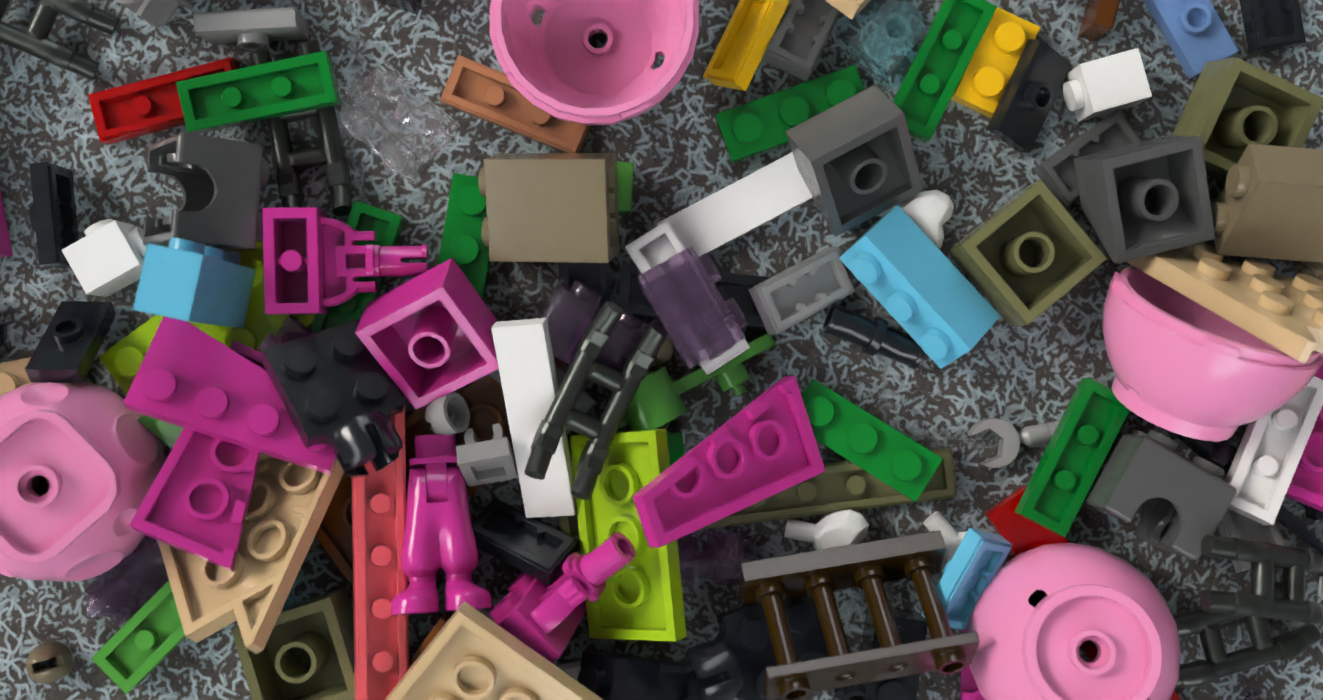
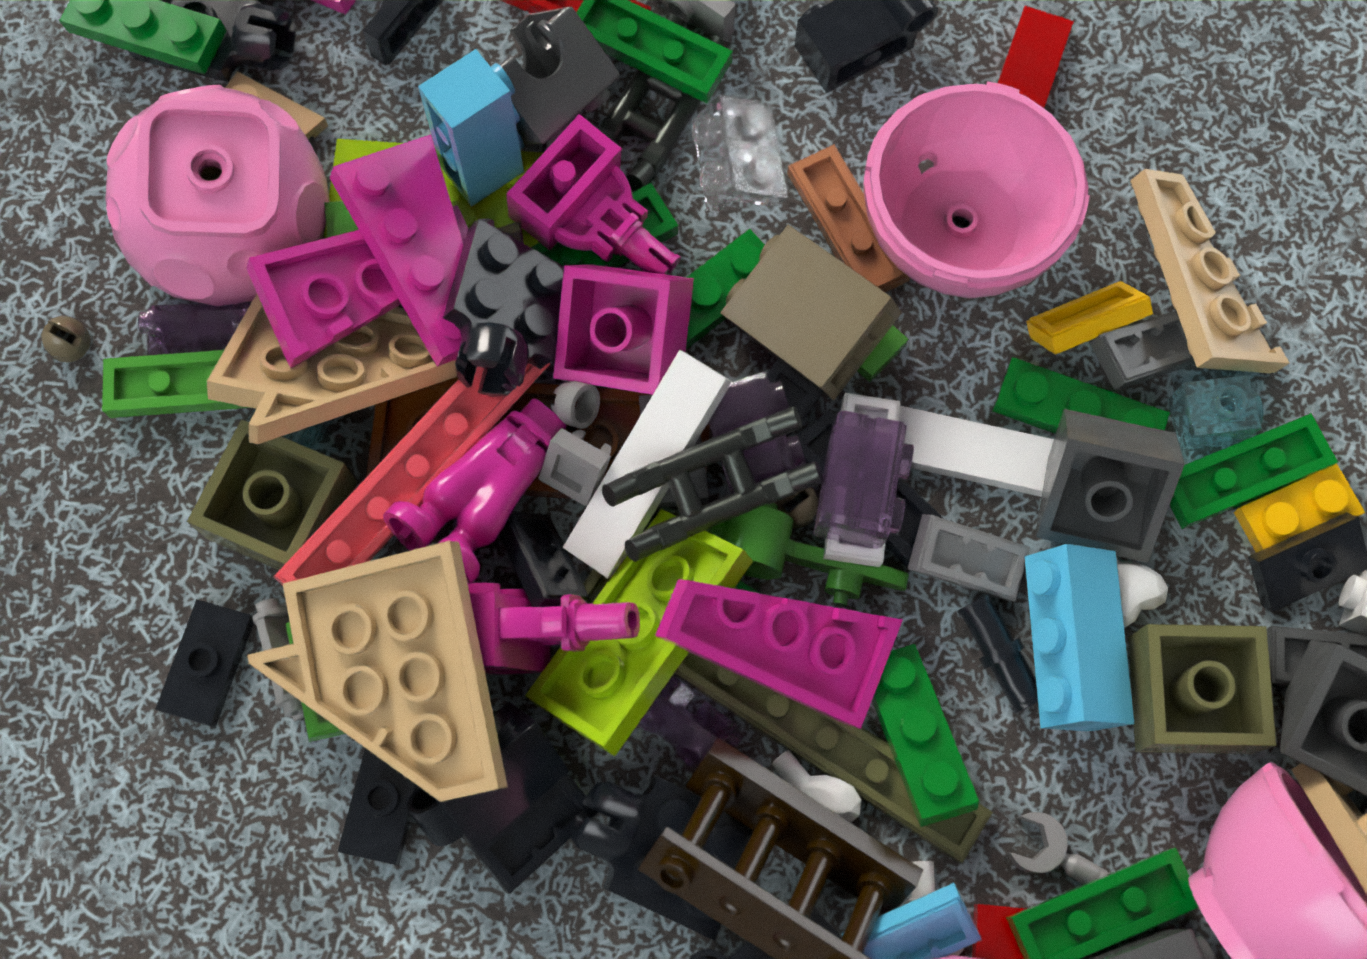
camera: 45 degrees right, 15 degrees down
black plate [25,301,115,383] -> none
white brick [62,219,147,297] -> none

